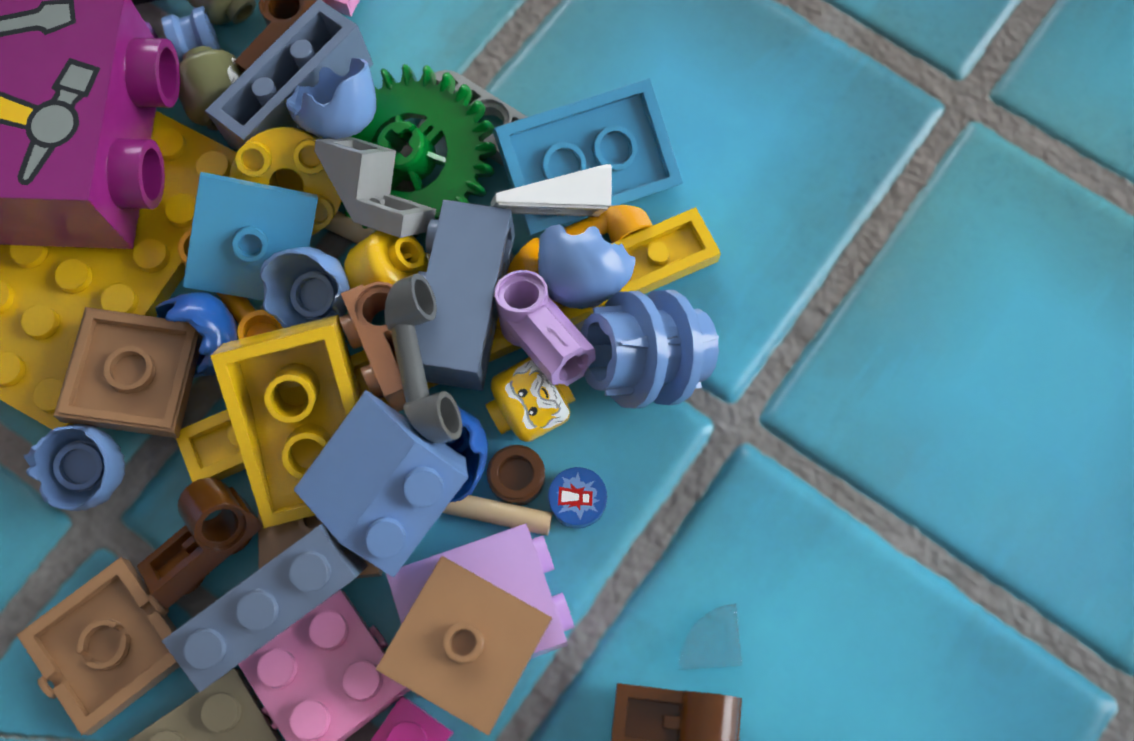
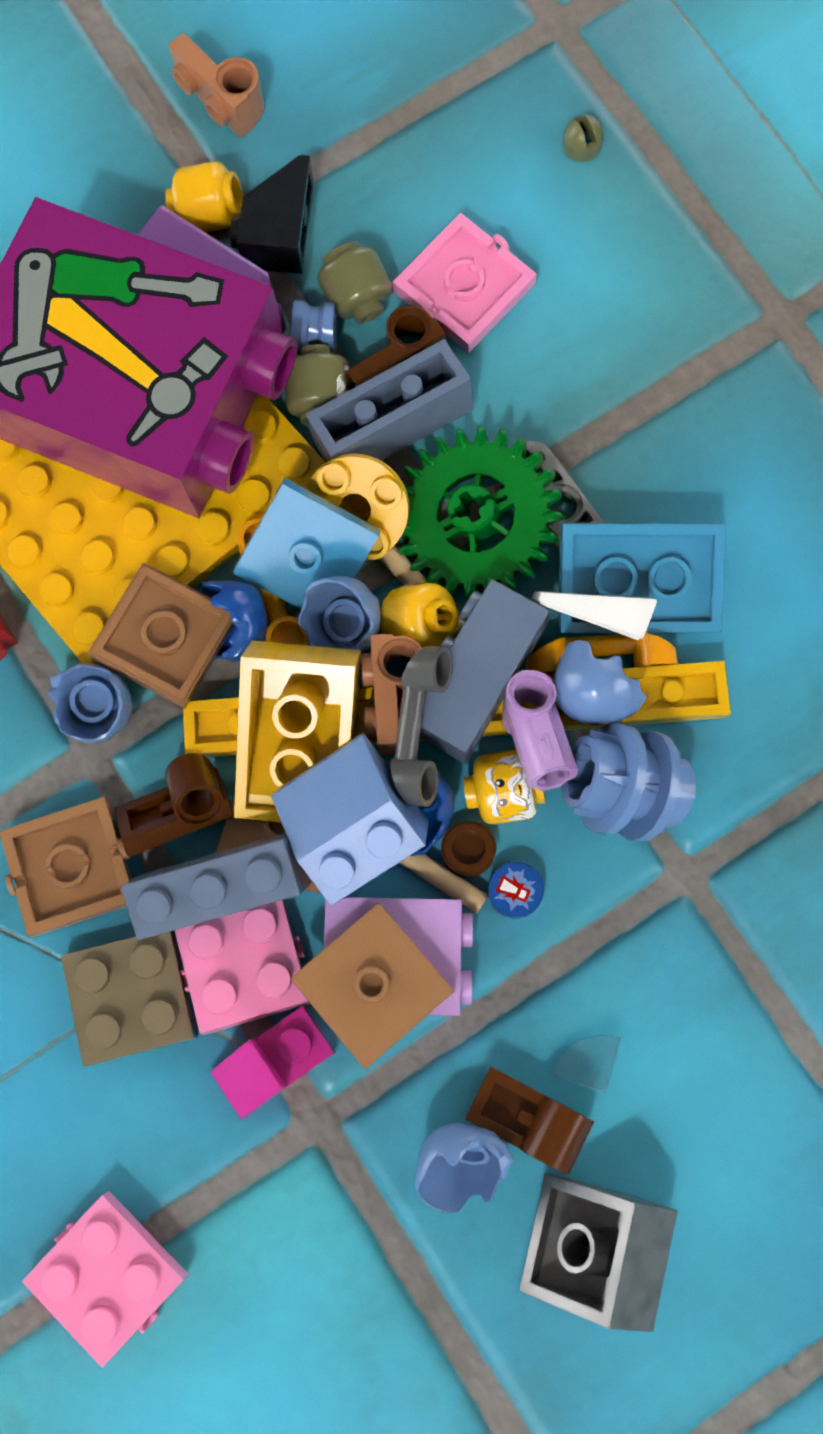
camera: 25 degrees right, 5 degrees up
medium blue hair [286,58,376,139] -> none
light grey slope [314,137,436,238] -> none

